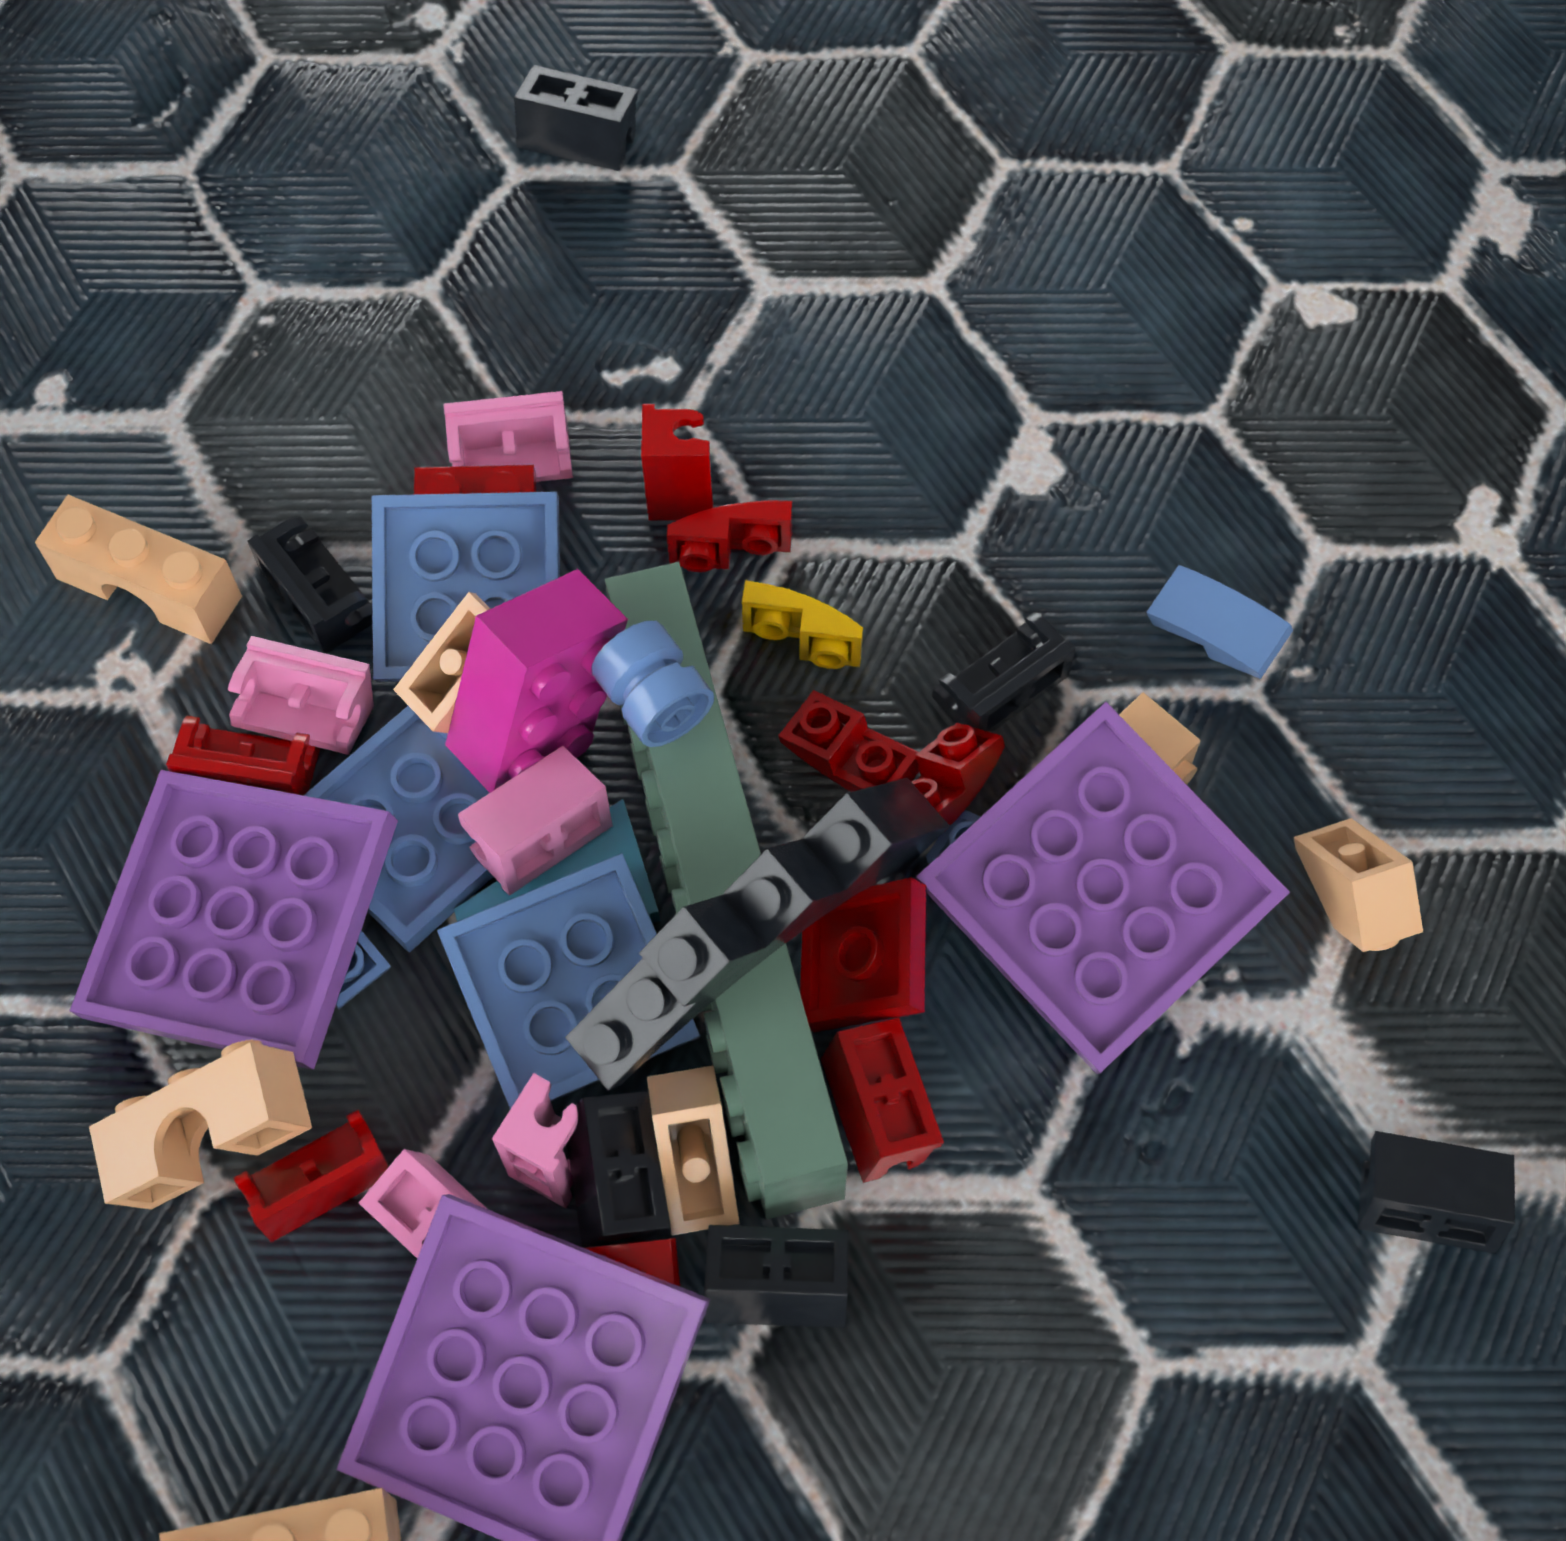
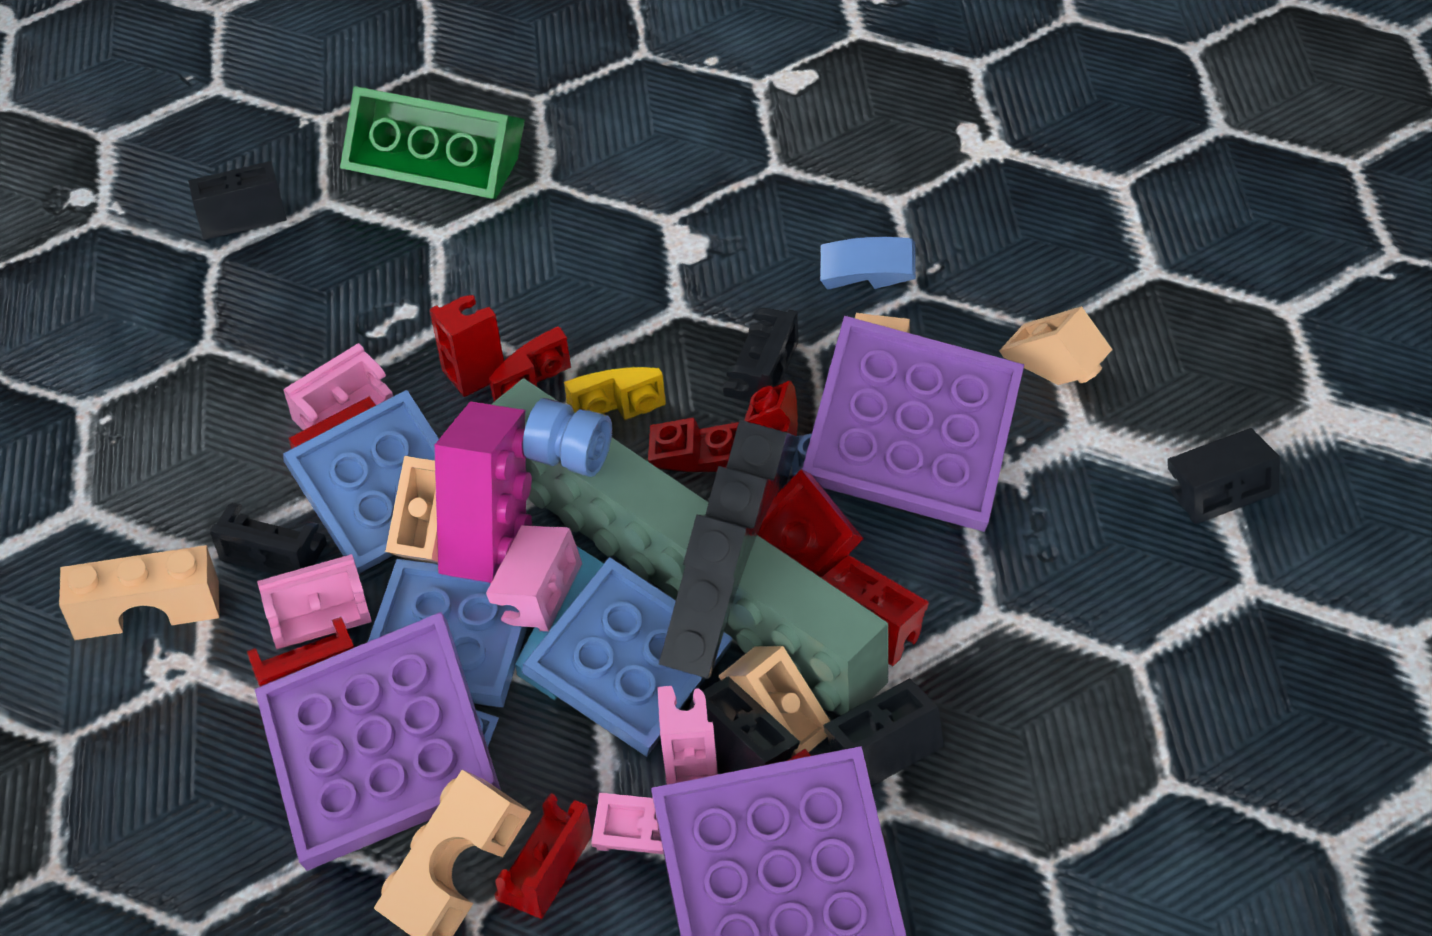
camera: 30 degrees left, 15 degrees down
none -> green slope [340,86,525,199]

